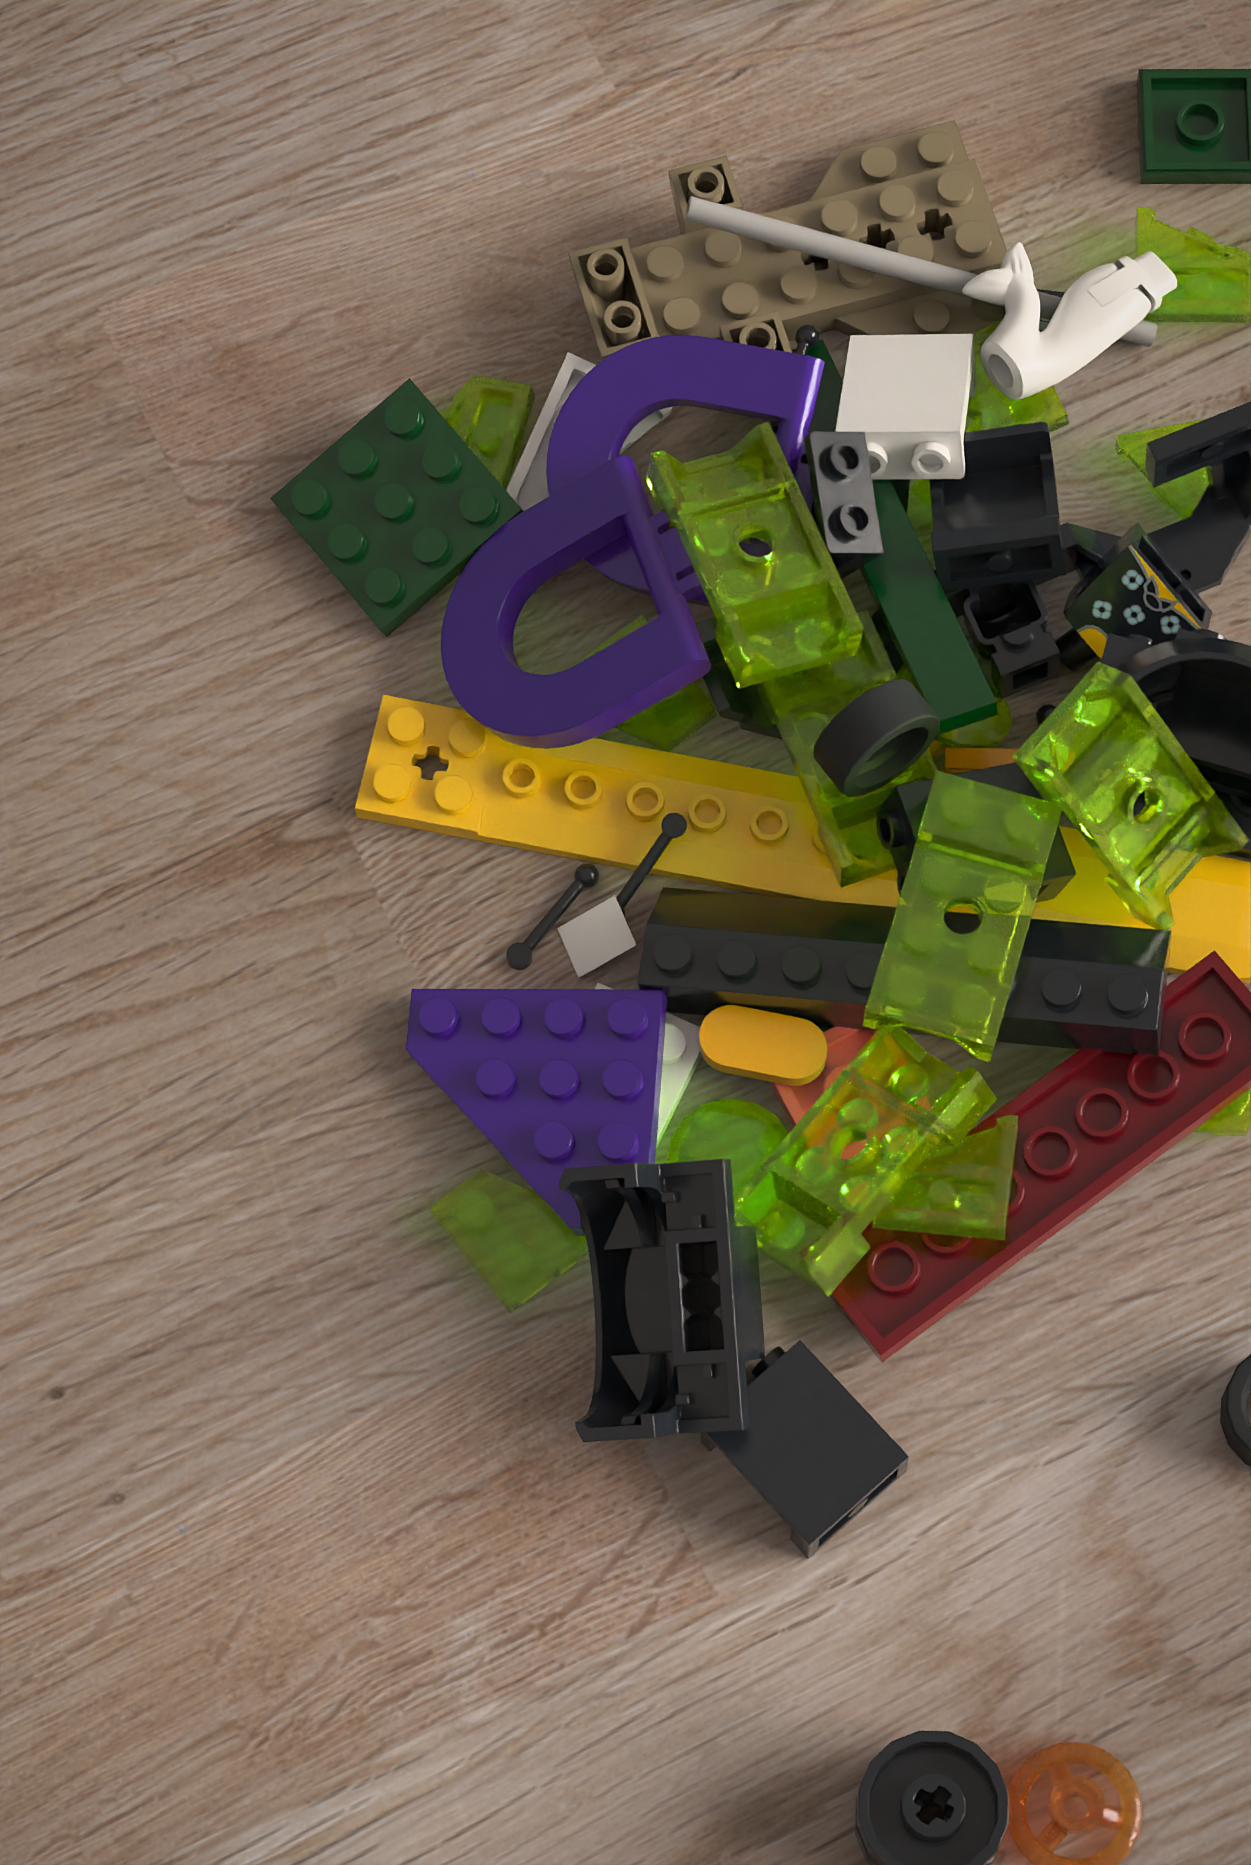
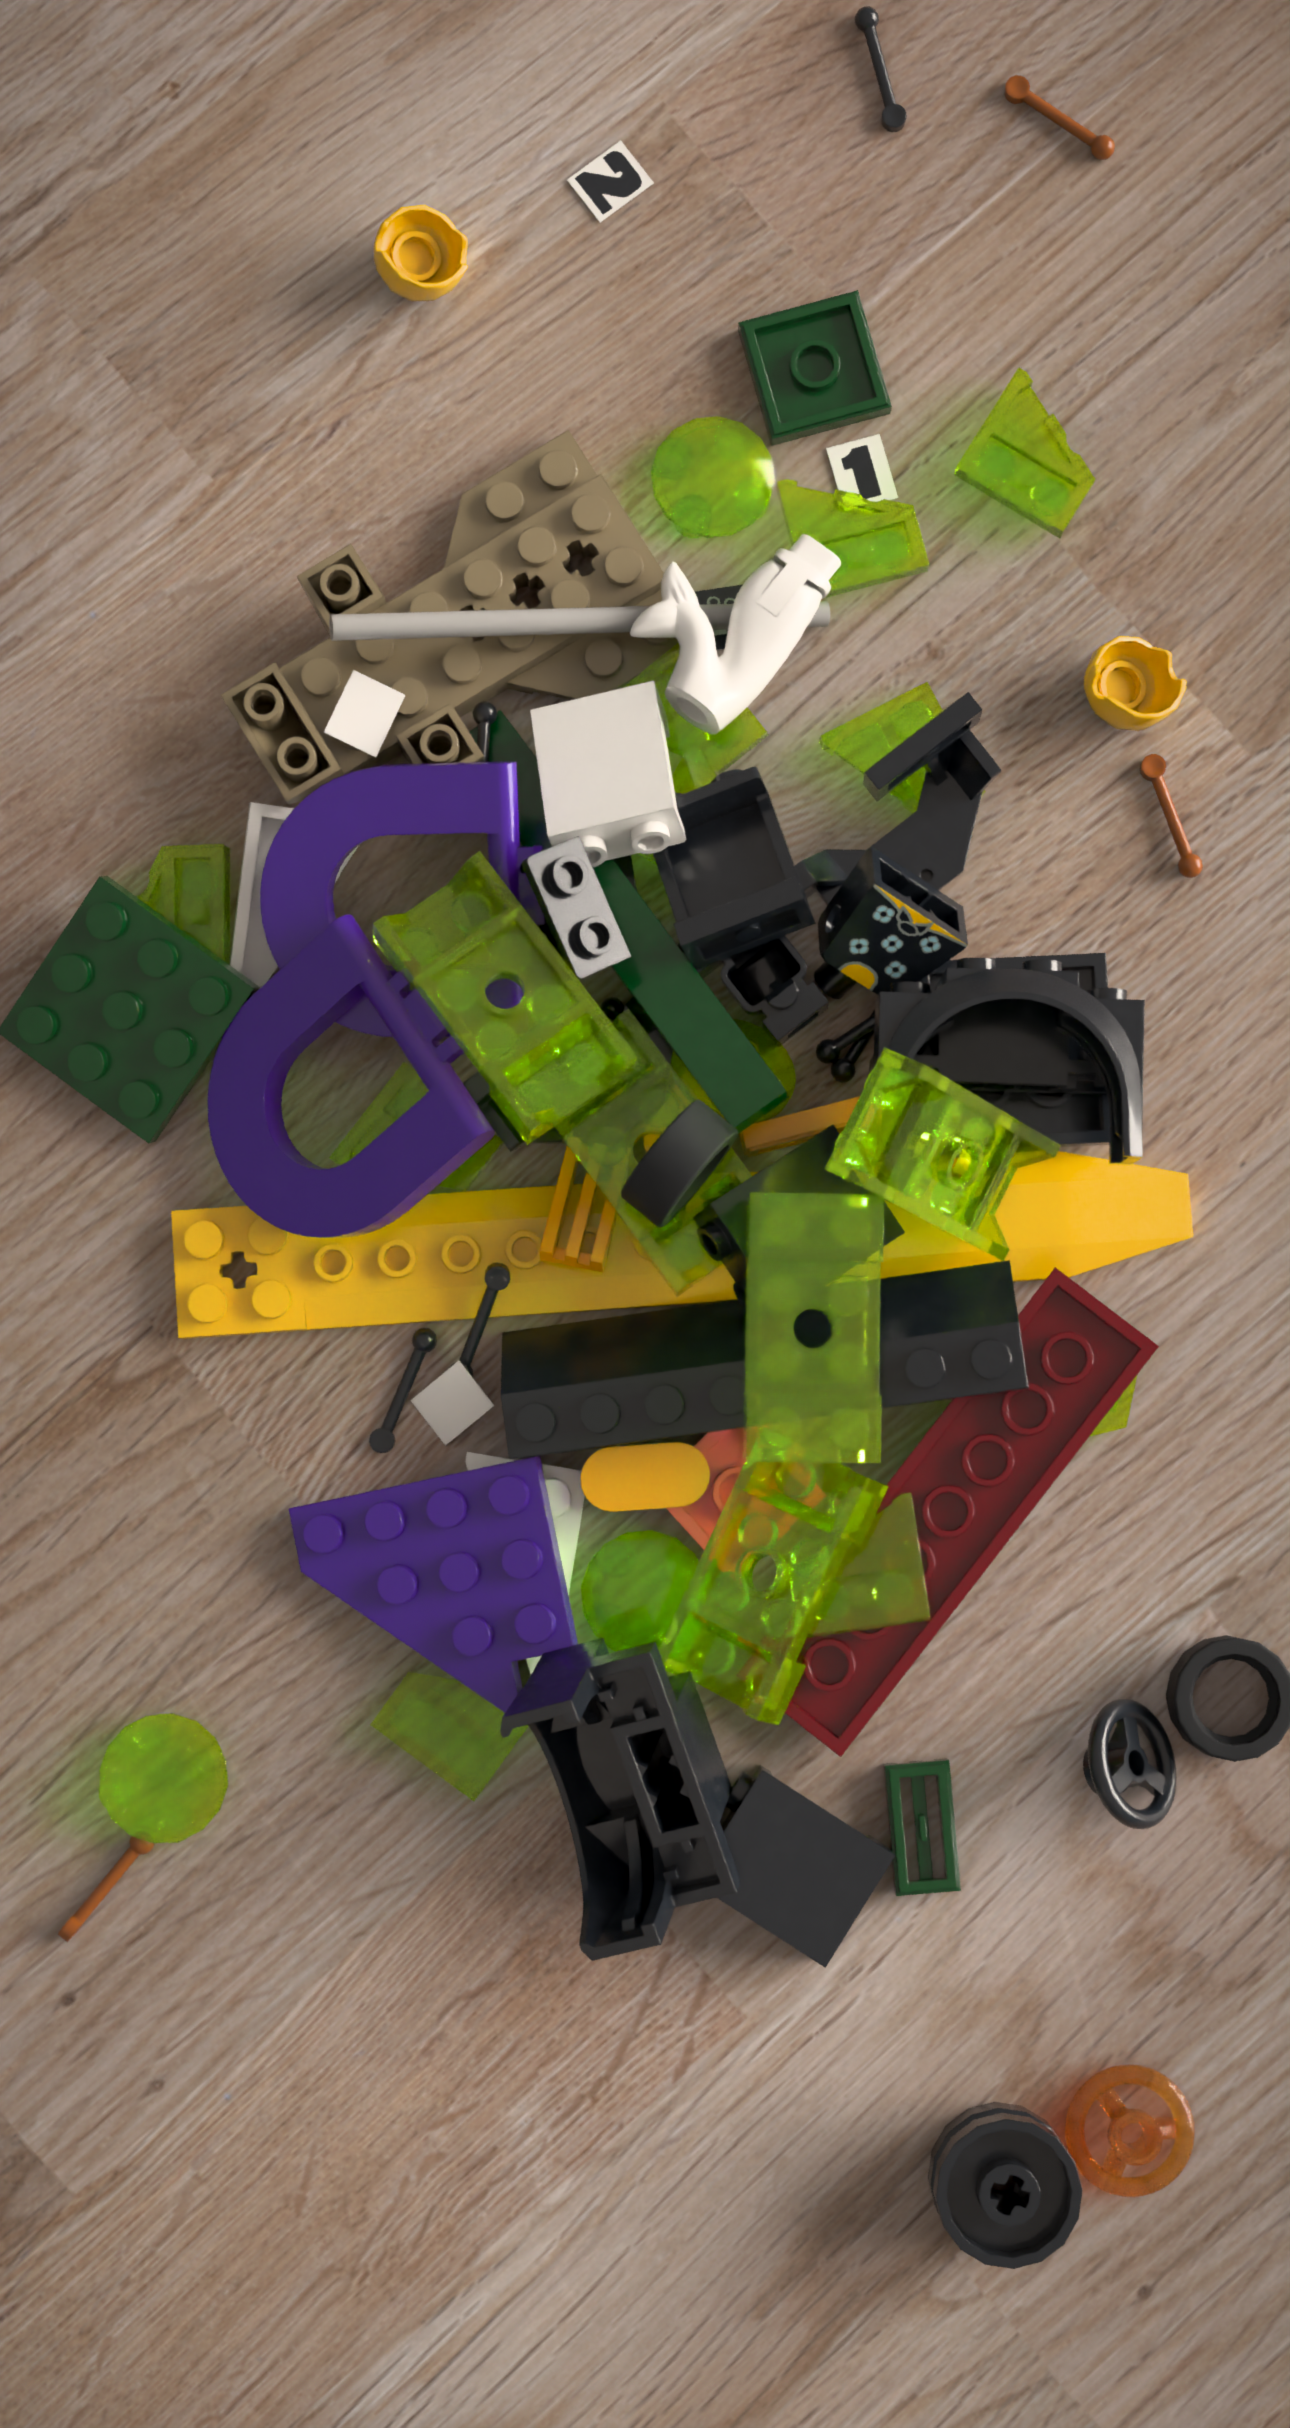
camera: 20 degrees left, 15 degrees up
none -> dark orange hinge [58,1829,155,1943]
none -> clear neon green dish [98,1713,228,1843]
none -> white sticker [324,670,405,757]
none -> light orange tile [539,1137,631,1272]
none -> clear neon green dish [651,416,775,539]
none -> white sticker [826,434,898,513]
none -> dark green tile [883,1758,961,1896]
none -> black piece [1083,1699,1177,1829]

